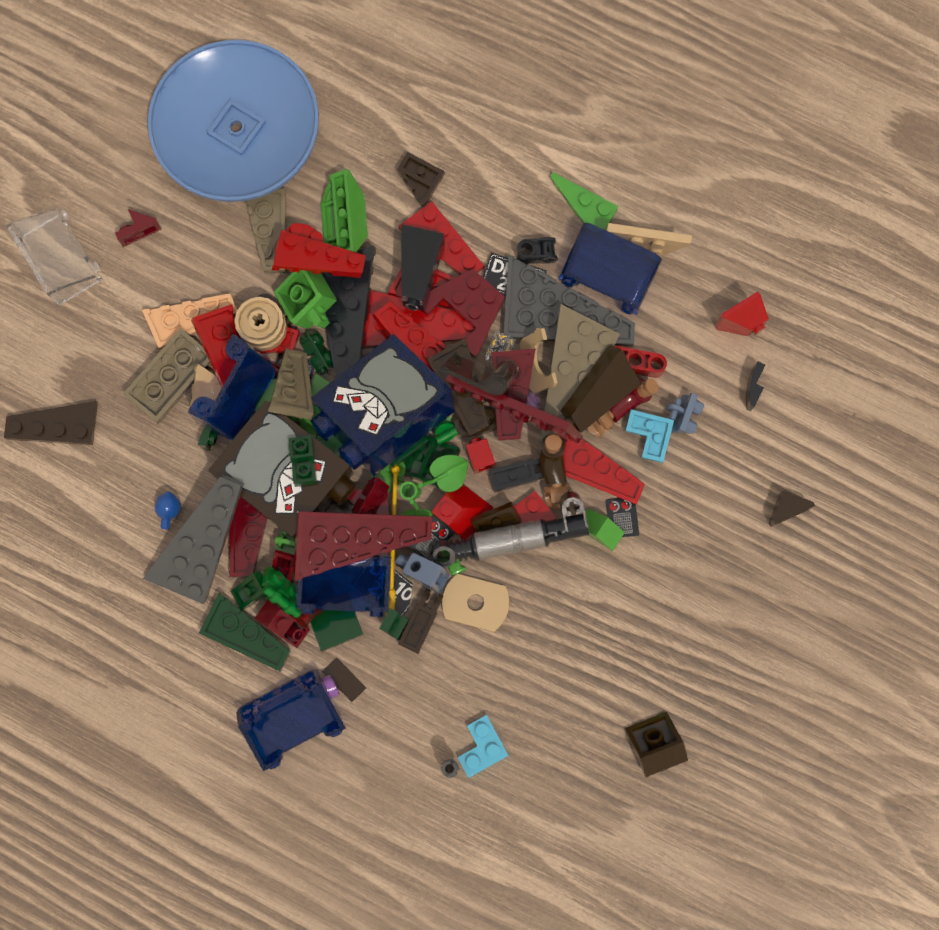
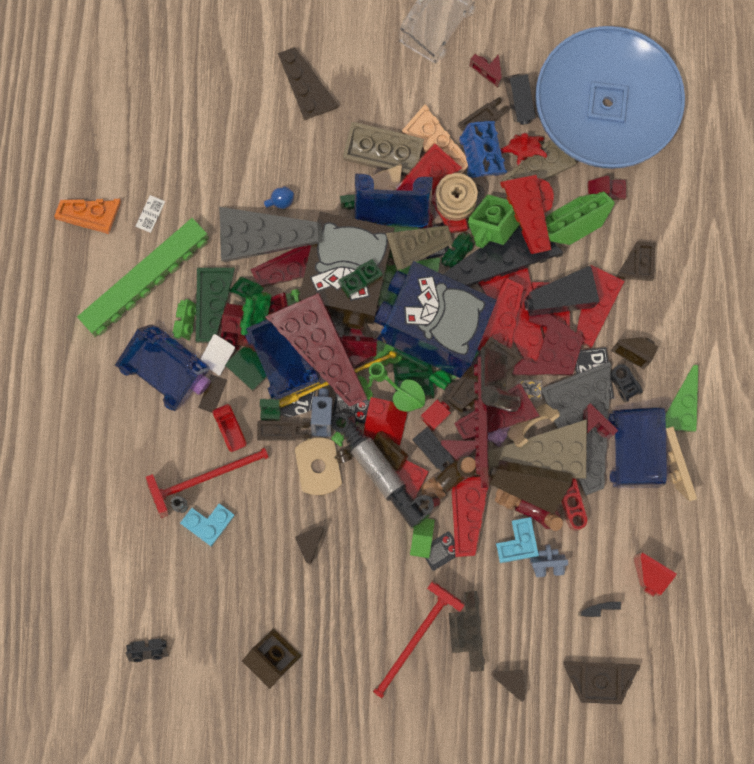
camera: 60 degrees right, 0 degrees up
none -> orange wing [54,199,121,234]
none -> bright green brick [77,218,209,337]
none -> black hinge [125,638,169,663]
none -> white sticker [135,195,165,233]
none -> red tile [145,448,269,519]
none -> bright green hinge [172,299,196,341]
none -> white sticker [199,334,235,375]
none -> red animal [212,404,247,453]
none -> dark brown slope [295,526,324,565]
none -> dark brown plate [334,448,353,464]
none -> red tile [373,580,465,698]
none -> dark red slope [441,440,476,459]
none -> clear smoke bracket [449,591,485,672]
none -> dark brown hinge [458,97,509,134]
none -> blue piece [459,121,507,178]
none -> red piece [500,133,547,166]
none -> black slope [503,73,536,125]
none -> dark brown wing [563,661,640,704]
none -> dark red slope [583,403,618,440]
none -> dark red slope [587,176,626,200]
none -> dark brown slope [611,337,658,370]

